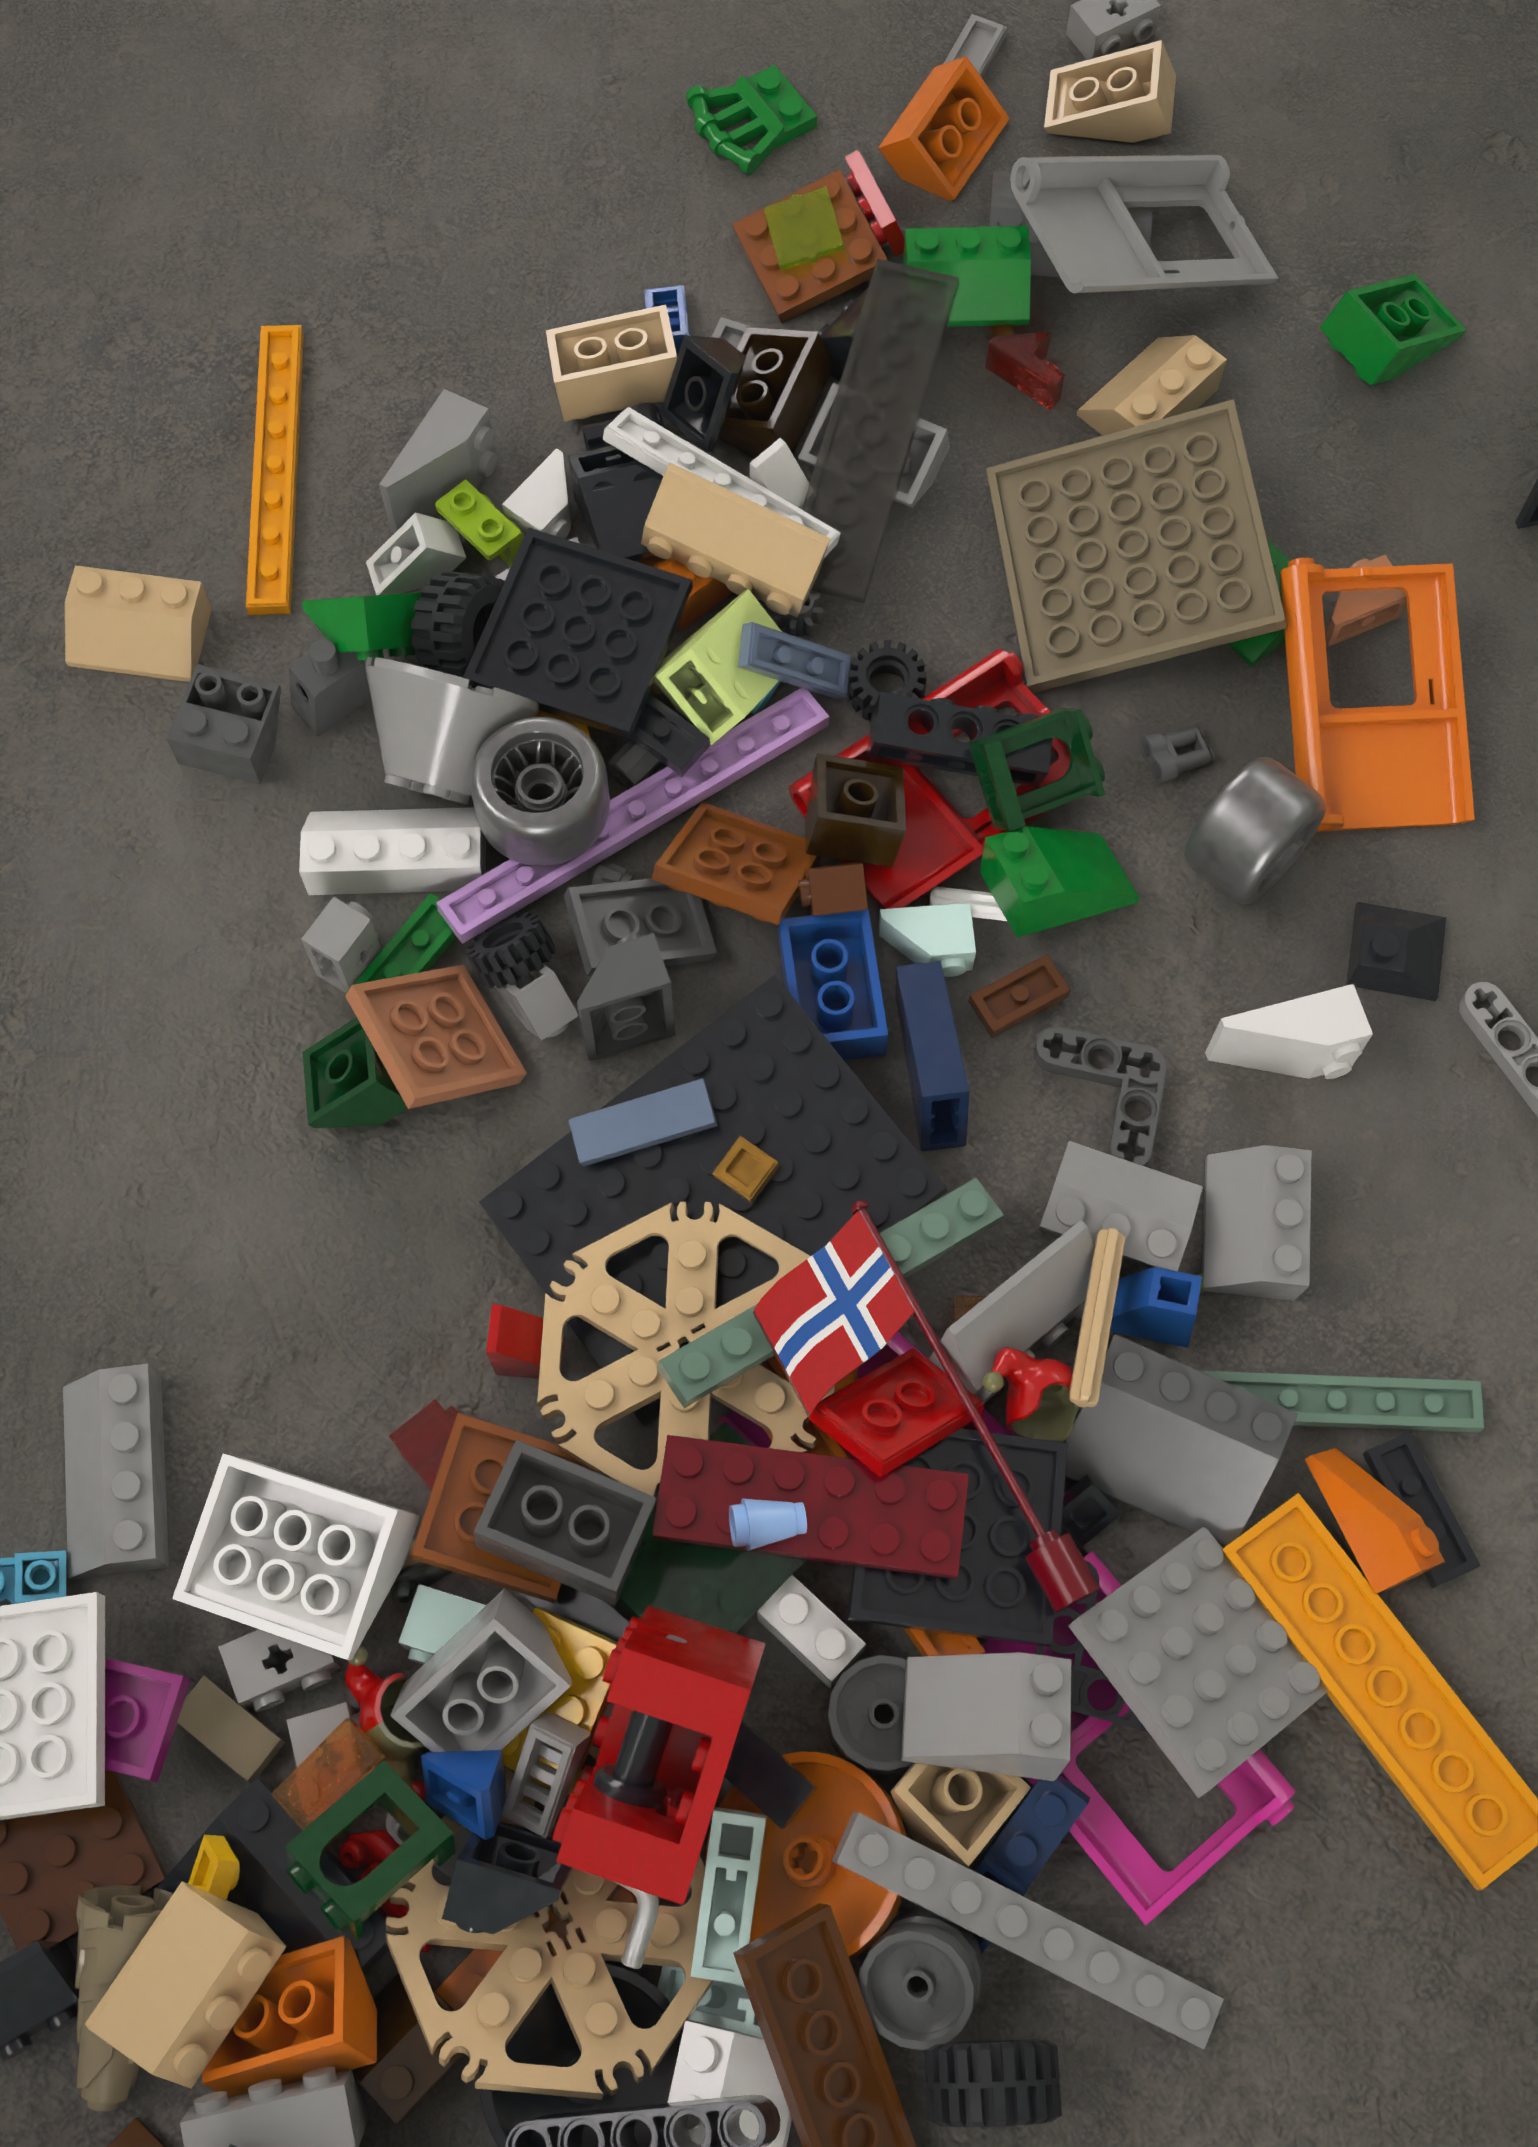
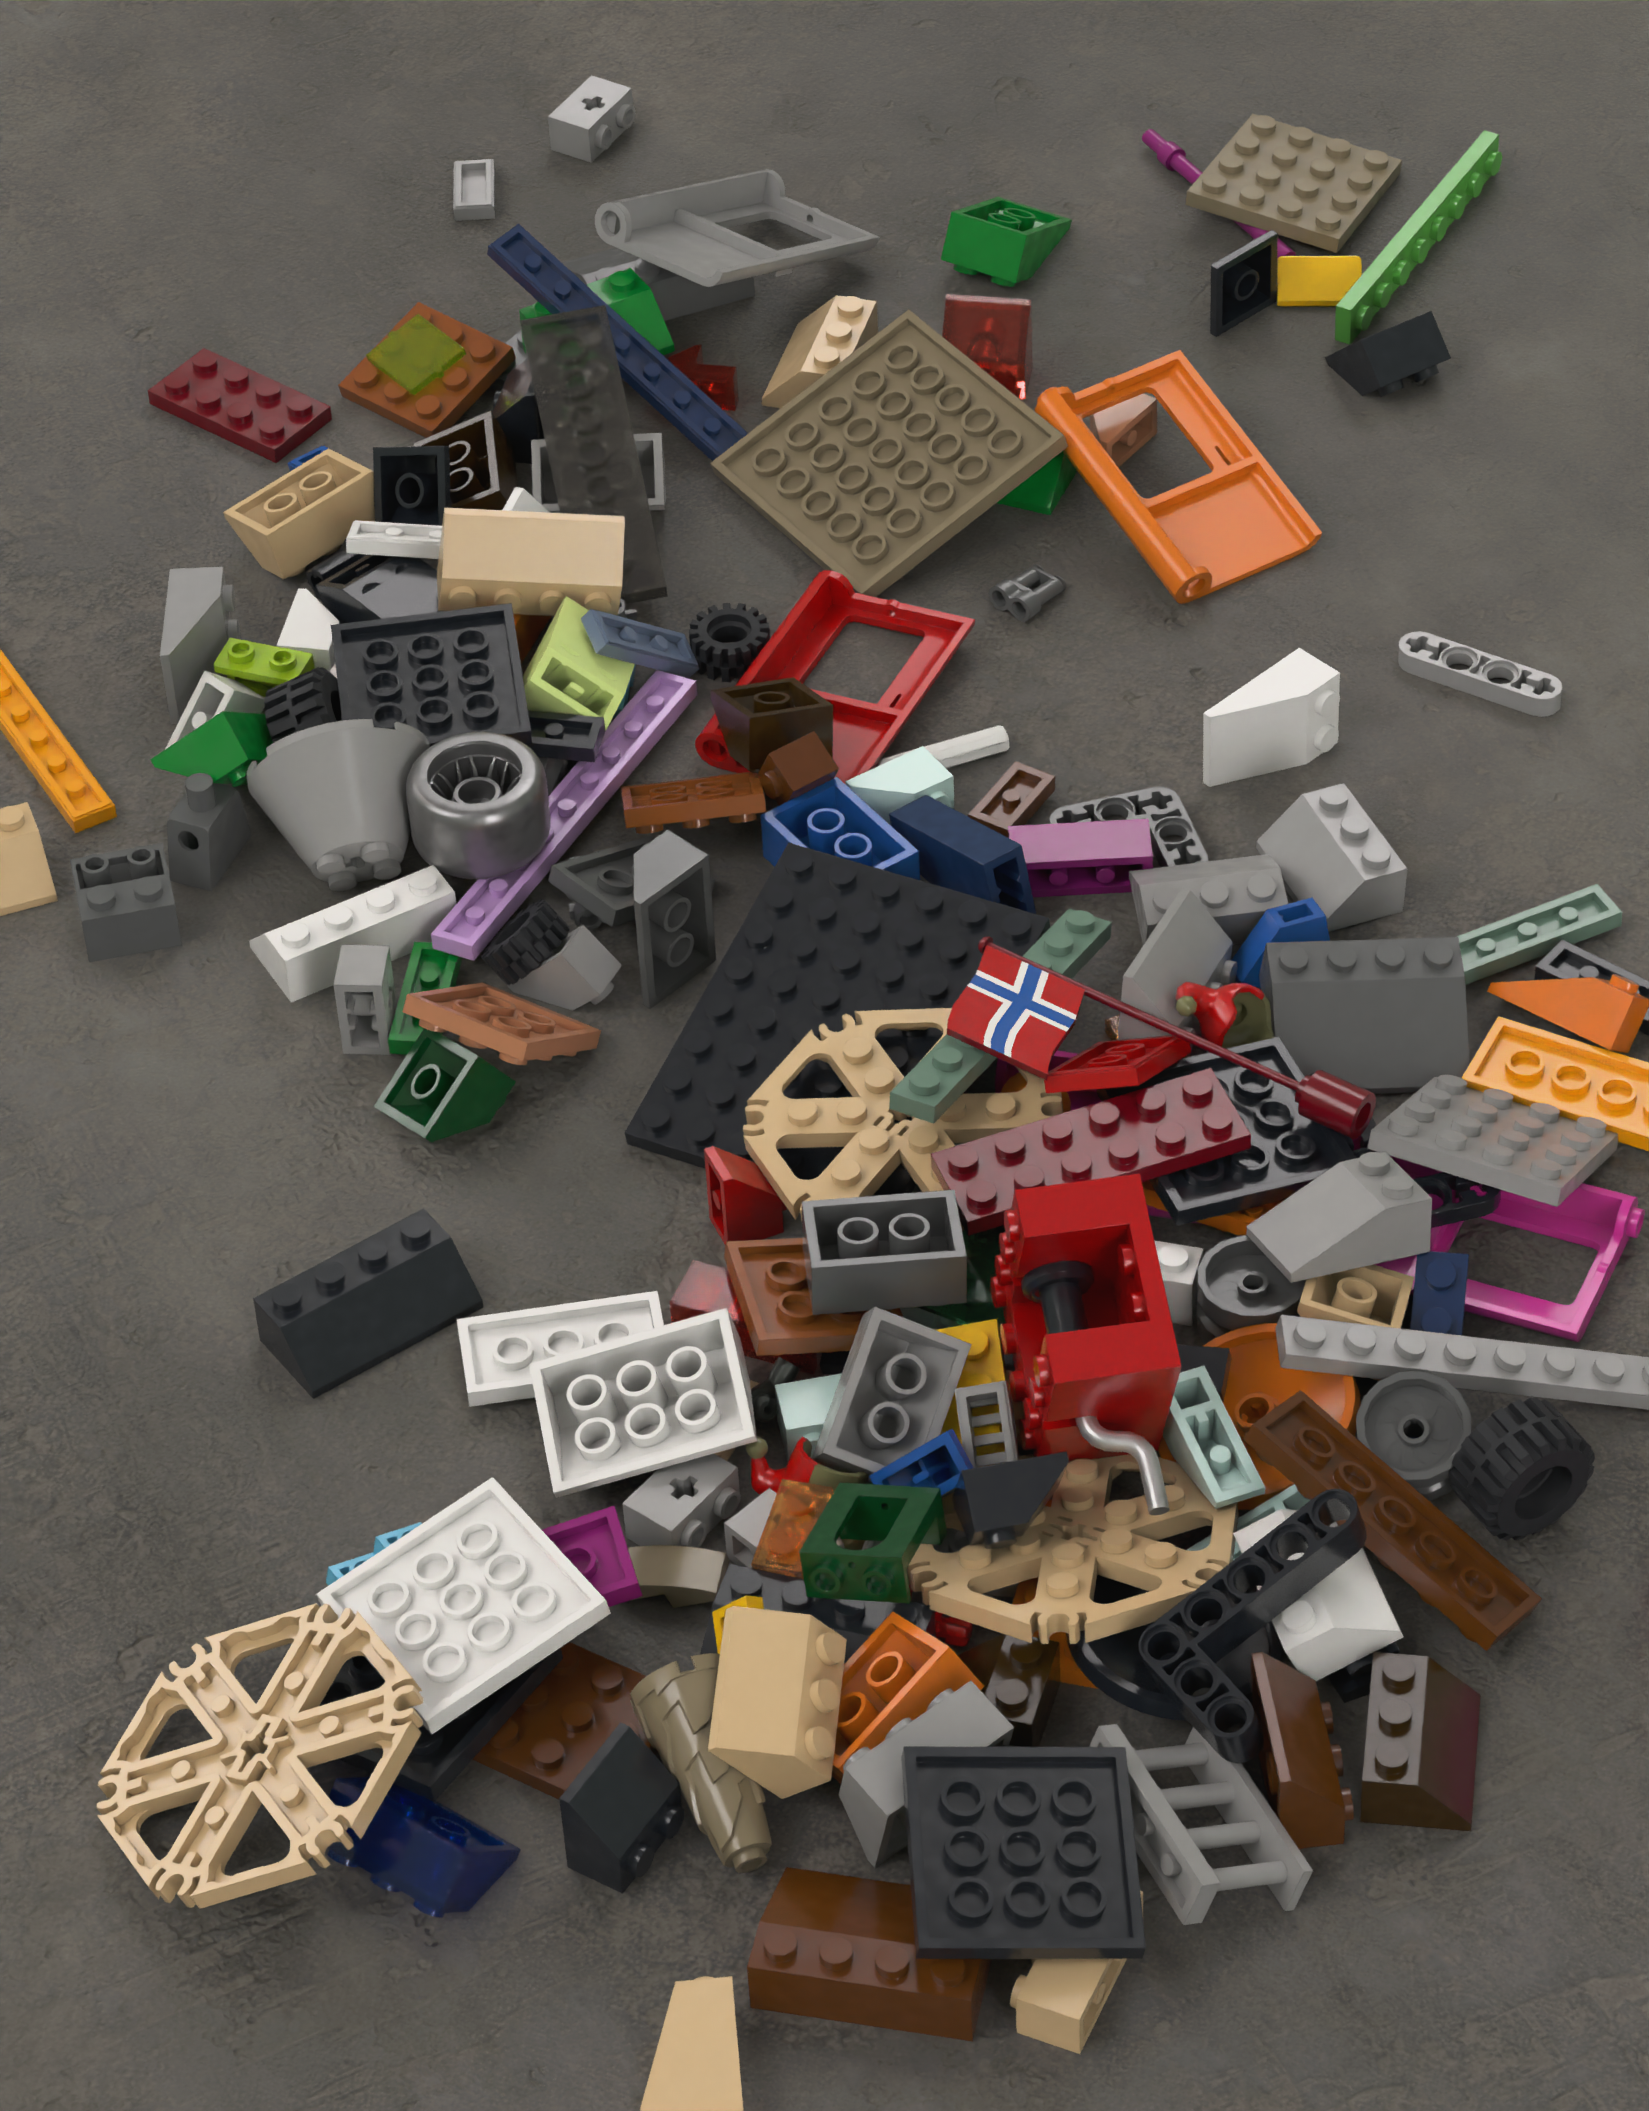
camera: 25 degrees left, 25 degrees down
light grey slope [63,1364,169,1580] -> none
sand blue tile [568,1078,718,1167] -> none
green plate [686,64,817,176] -> none
pearl gold tile [712,1136,780,1204] -> none
light blue cone [729,1498,807,1551] -> none
plate [844,149,905,257] -> none
black brick [867,690,1053,787] -> none
orange slope [878,56,1010,201] -> none
dark green panel [968,708,1106,832] -> none
green slope [980,826,1140,938] -> none
tan slope [1044,40,1176,143] -> none
tan axle [1069,1228,1126,1408] -> none
flat silver wheel [1184,757,1326,904] -> none
black slope [1346,902,1446,1001] -> none
none -> dark red plate [148,348,332,463]
none -> black slope [253,1208,483,1399]
none -> white plate [457,1291,664,1407]
none -> dark blue tile [487,224,748,461]
none -> clear red slope [942,294,1033,399]
none -> brick [1008,819,1153,897]

